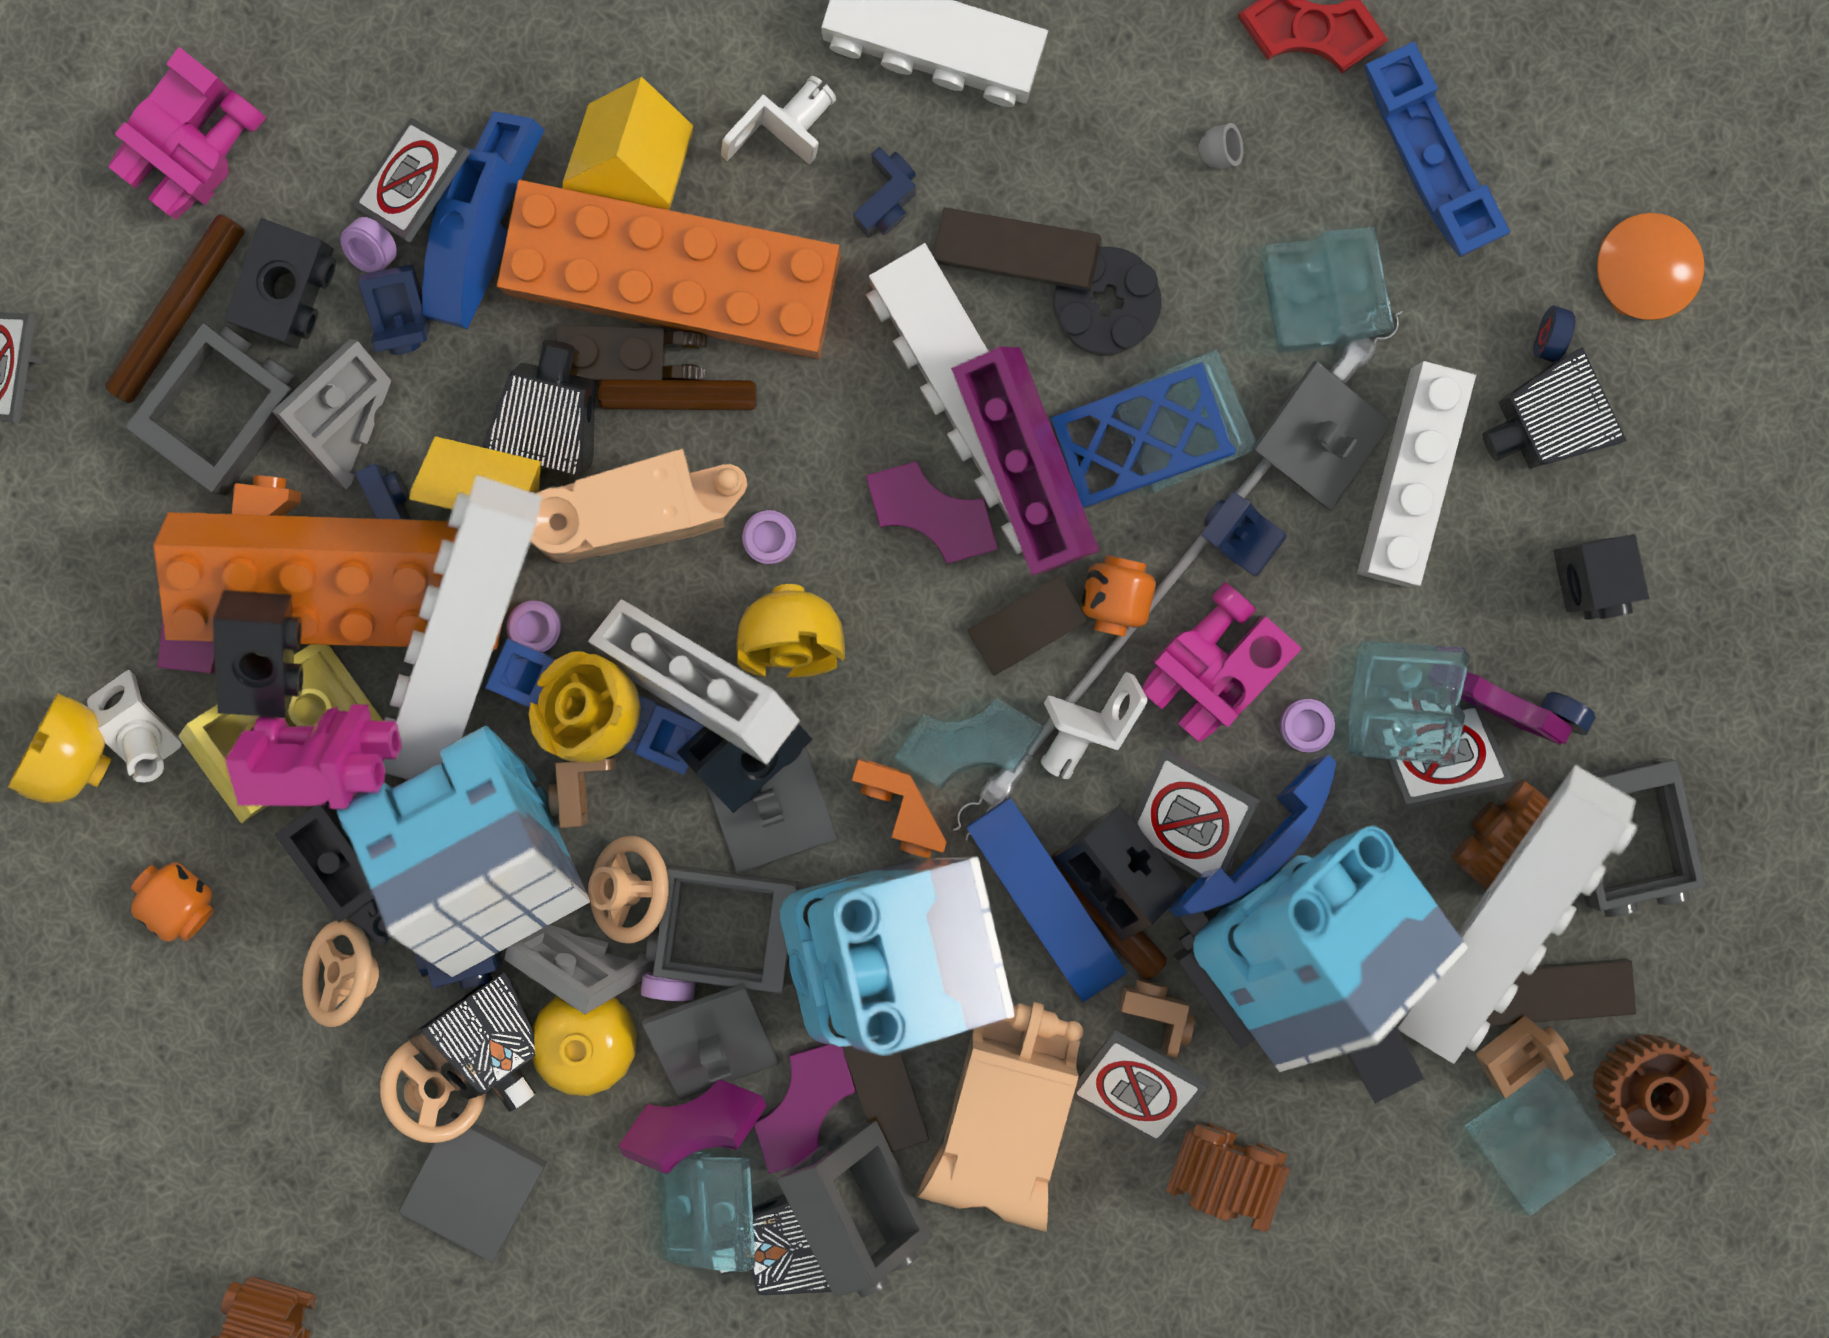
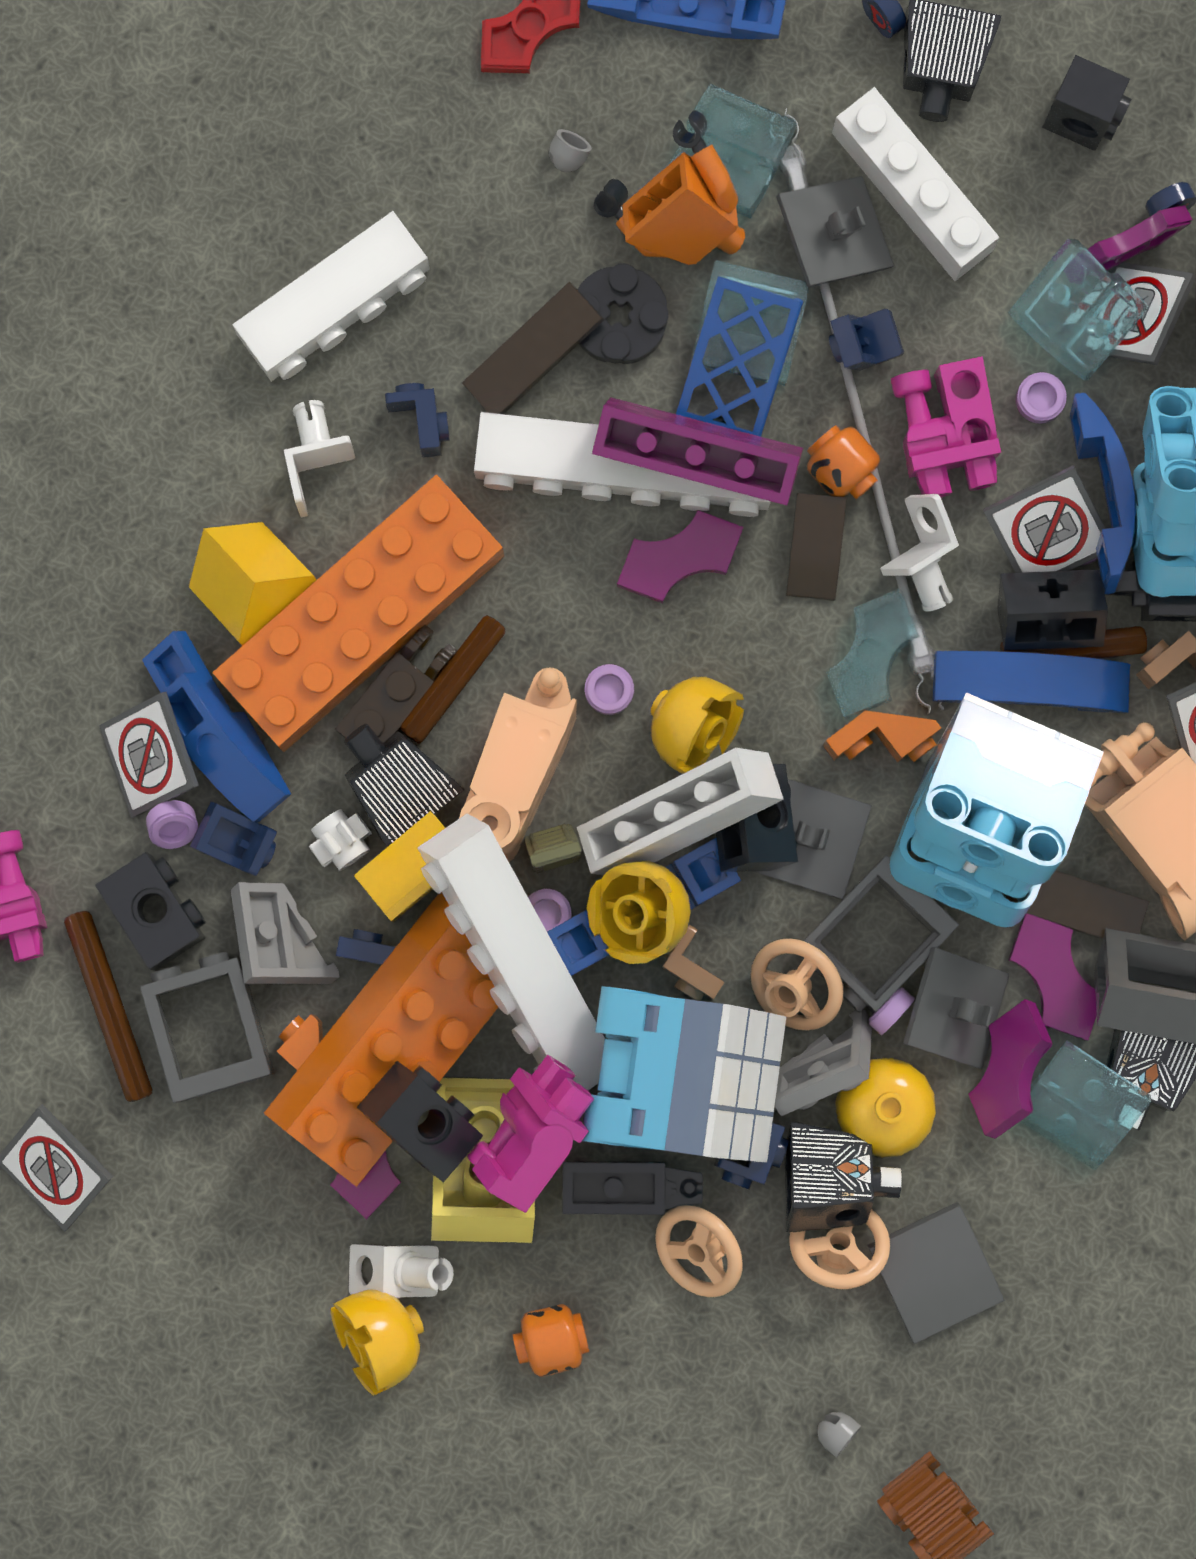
camera: 55 degrees left, 5 degrees down
none -> white gear [309,809,372,871]
none -> olive slope [525,824,581,874]
none -> orange torso [594,110,745,265]
none -> light grey hinge [817,1412,862,1458]

